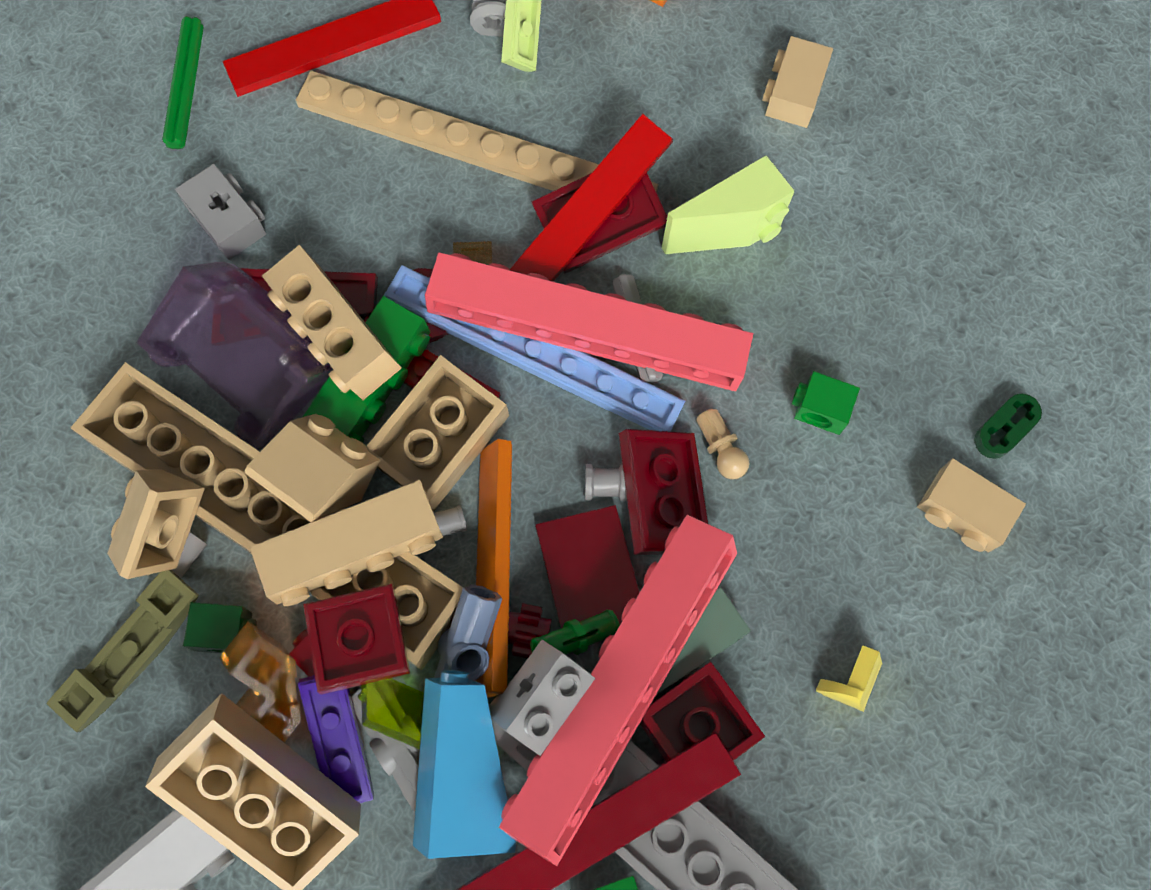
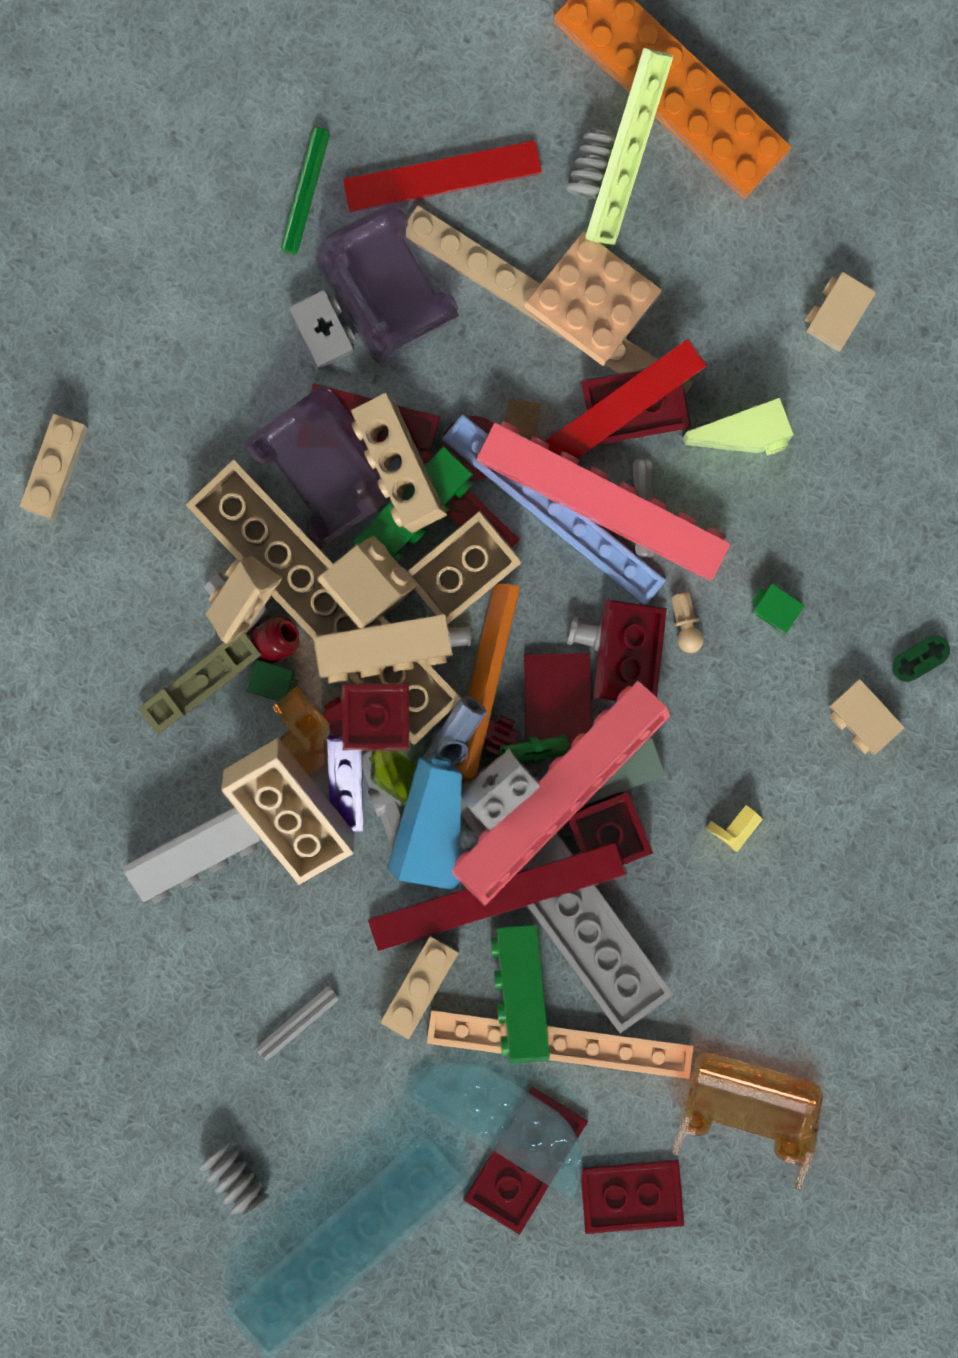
camera: 15 degrees right, 15 degrees up
none -> dark red head [251,616,300,663]
none -> clear purple windscreen [315,202,459,364]
none -> light nougat plate [525,231,662,366]

